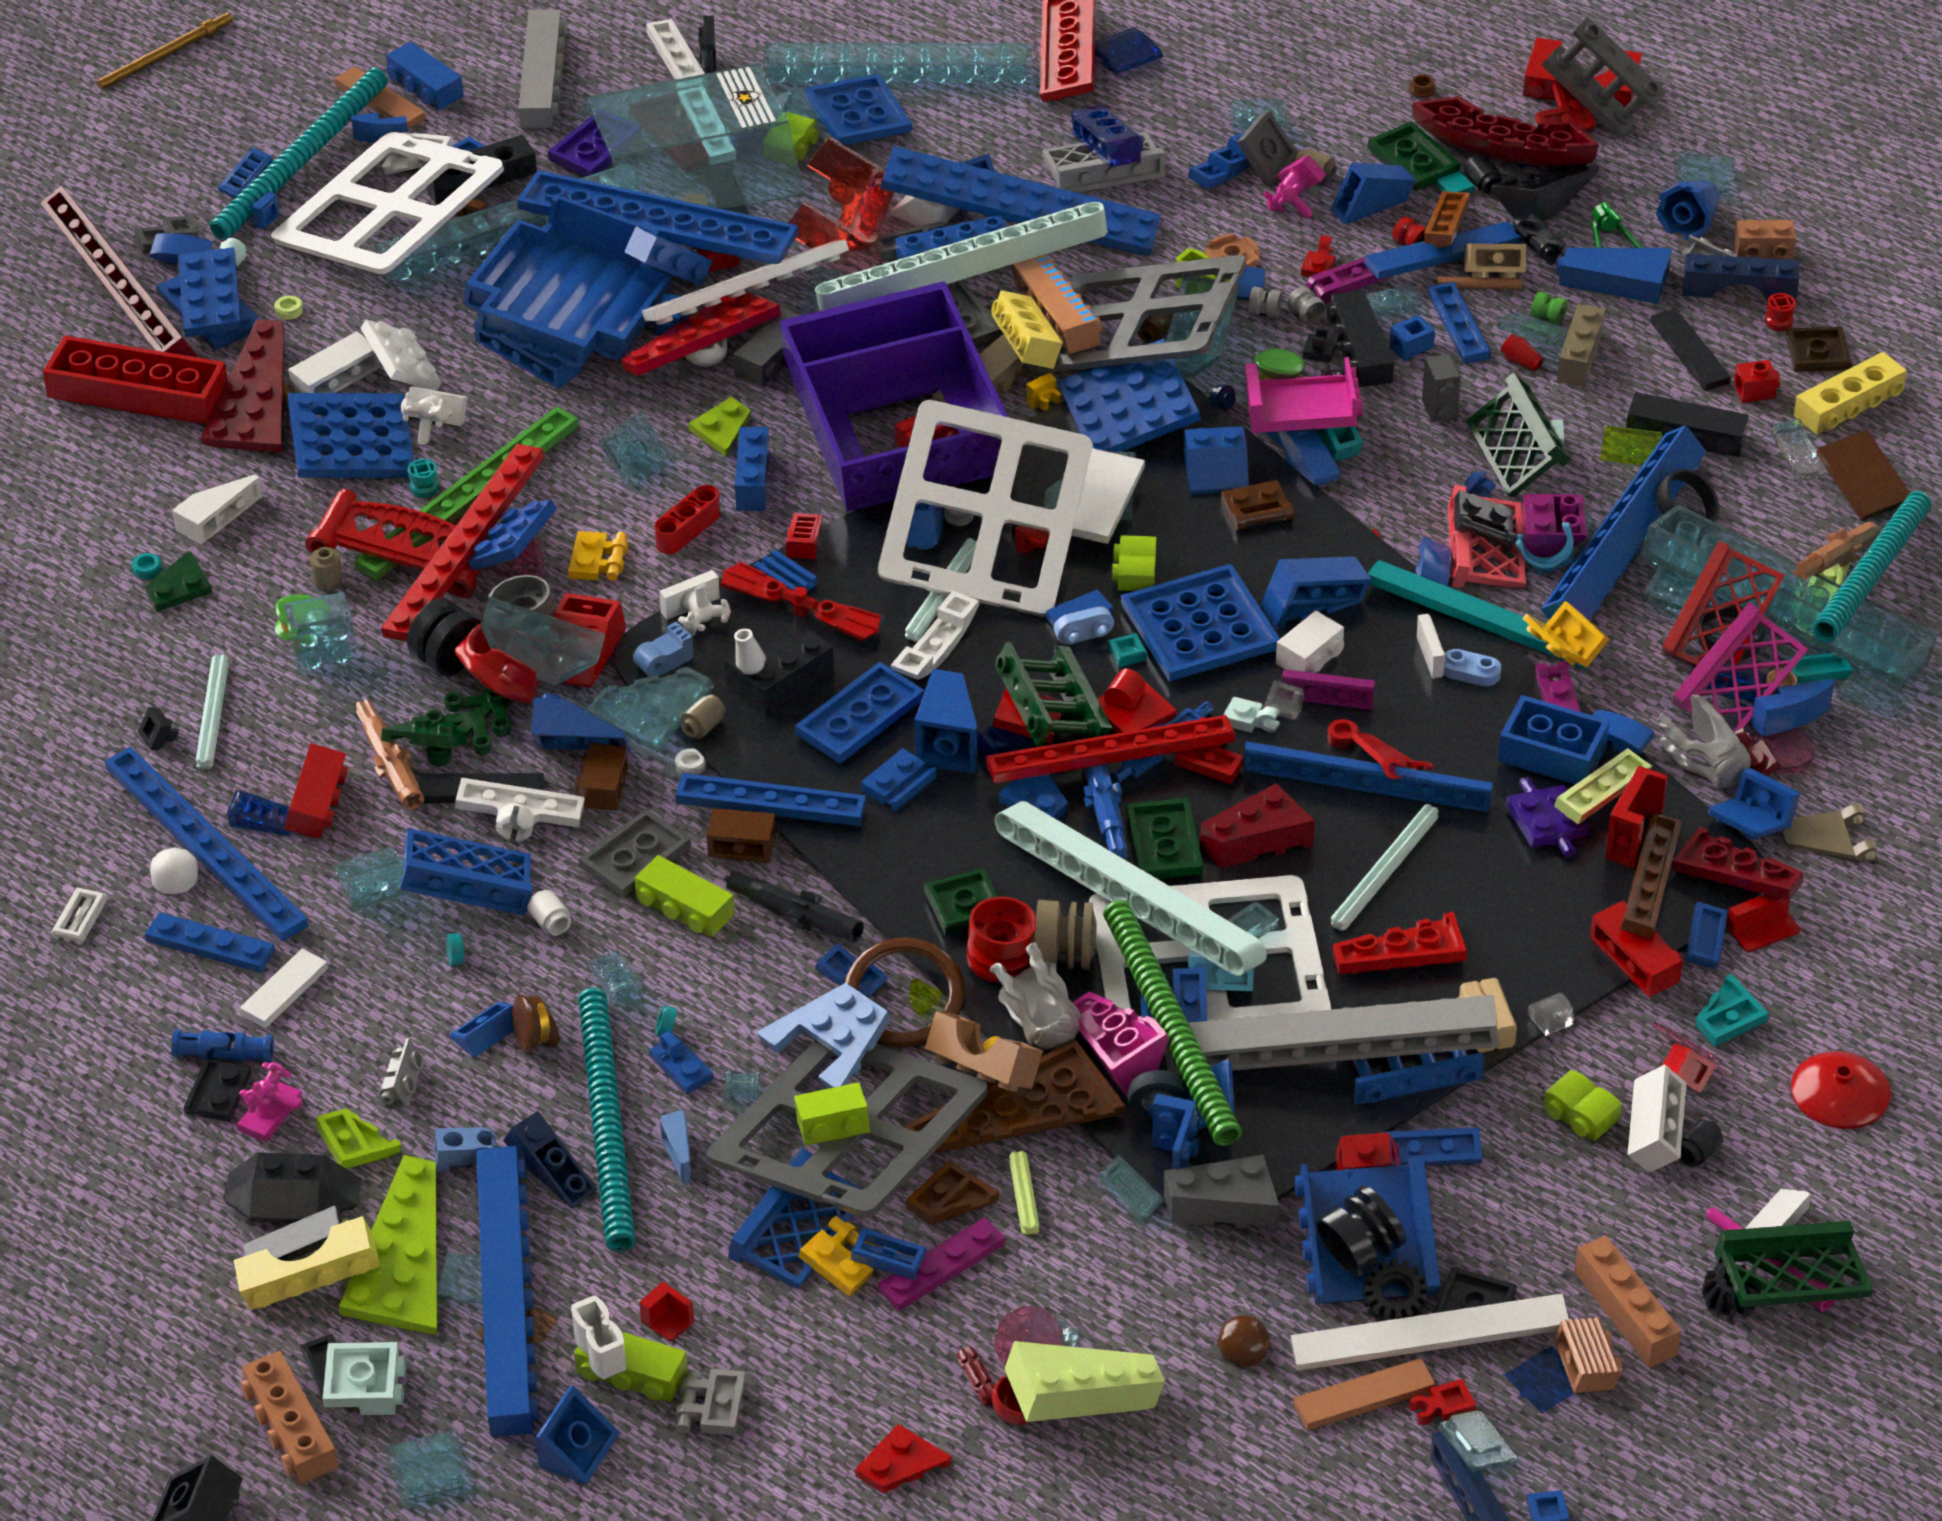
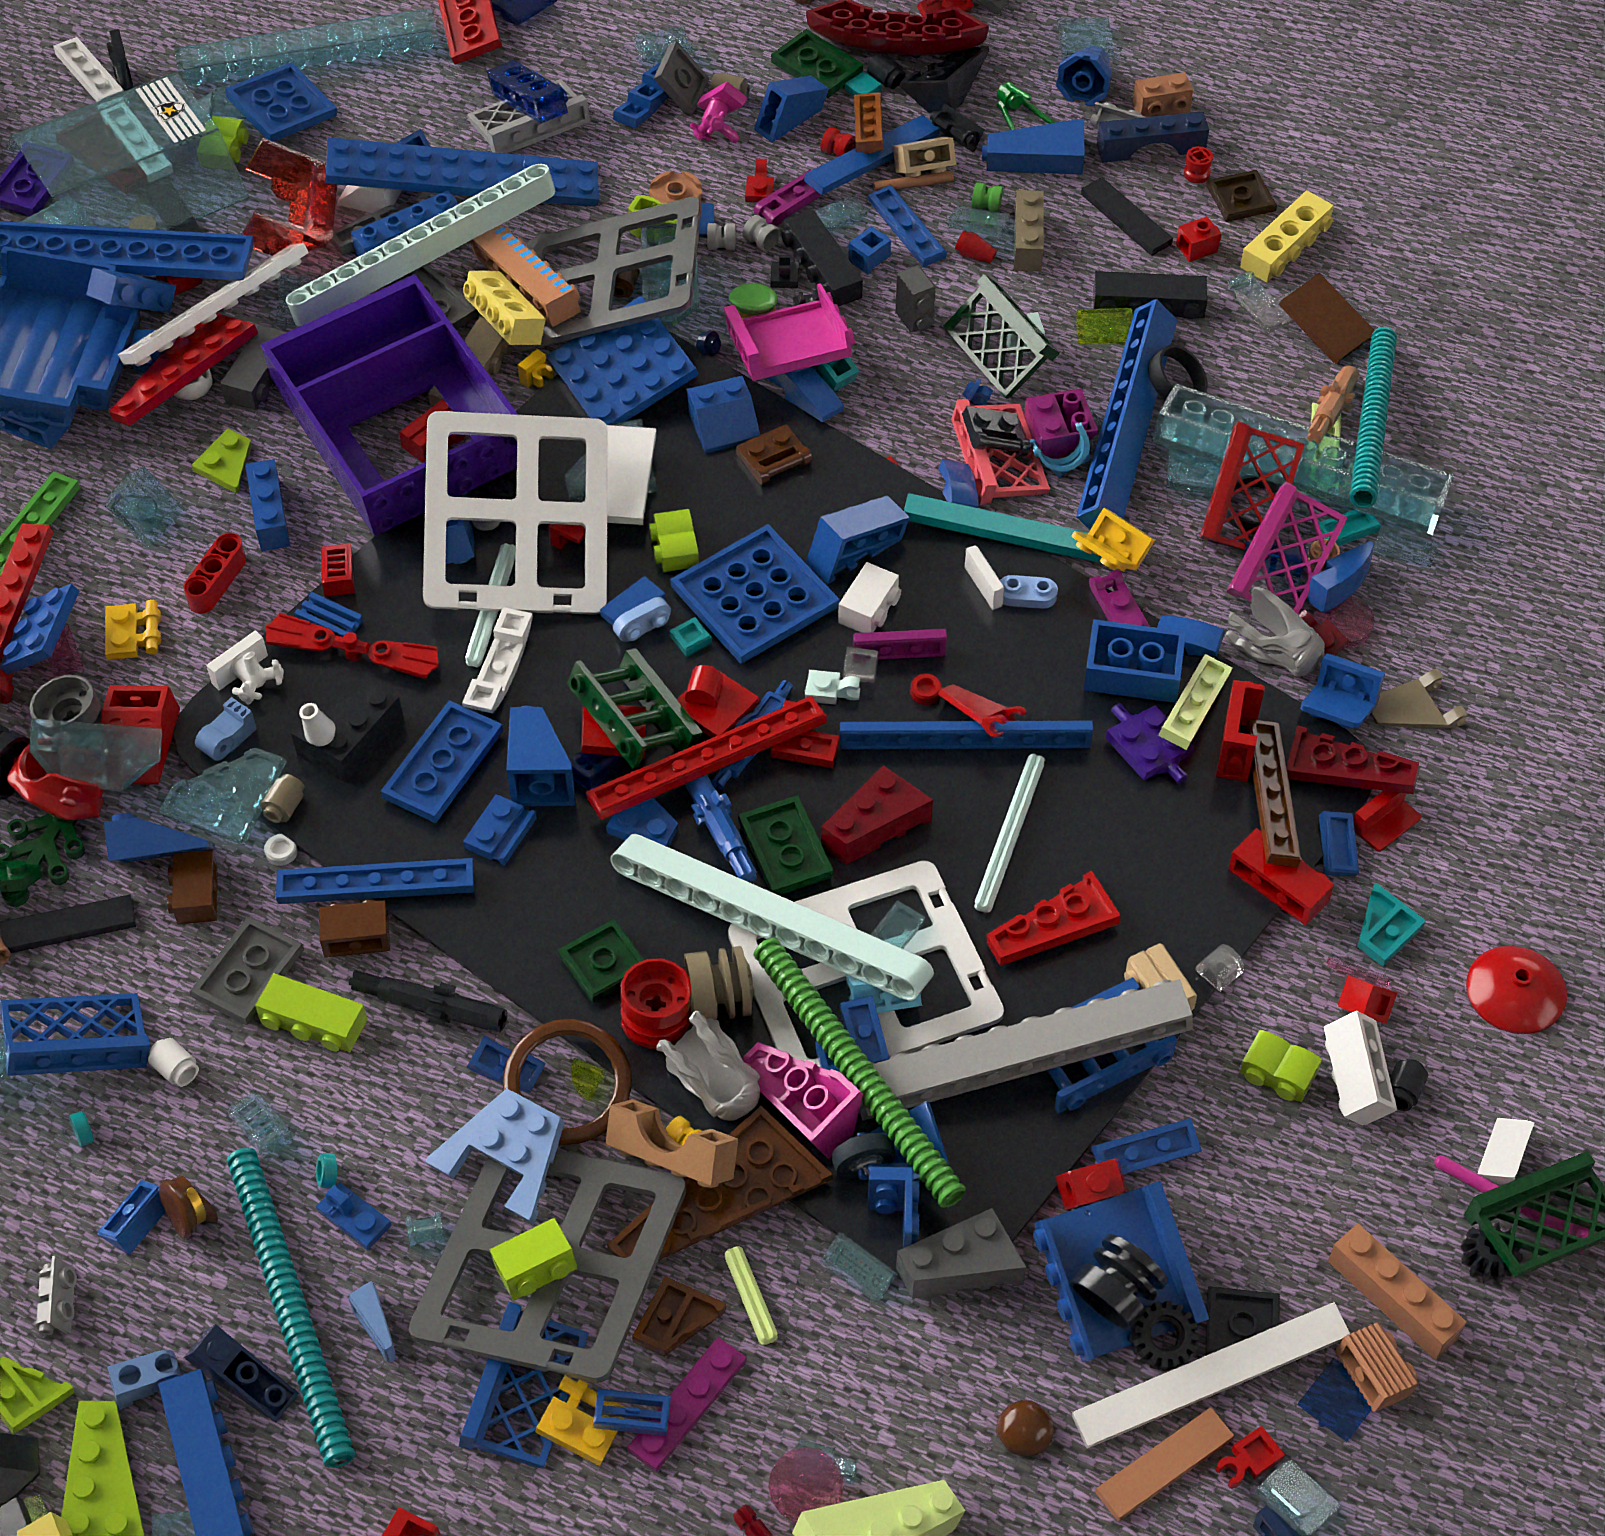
camera: 15 degrees left, 10 degrees up
white plate [455,778,585,842] -> none

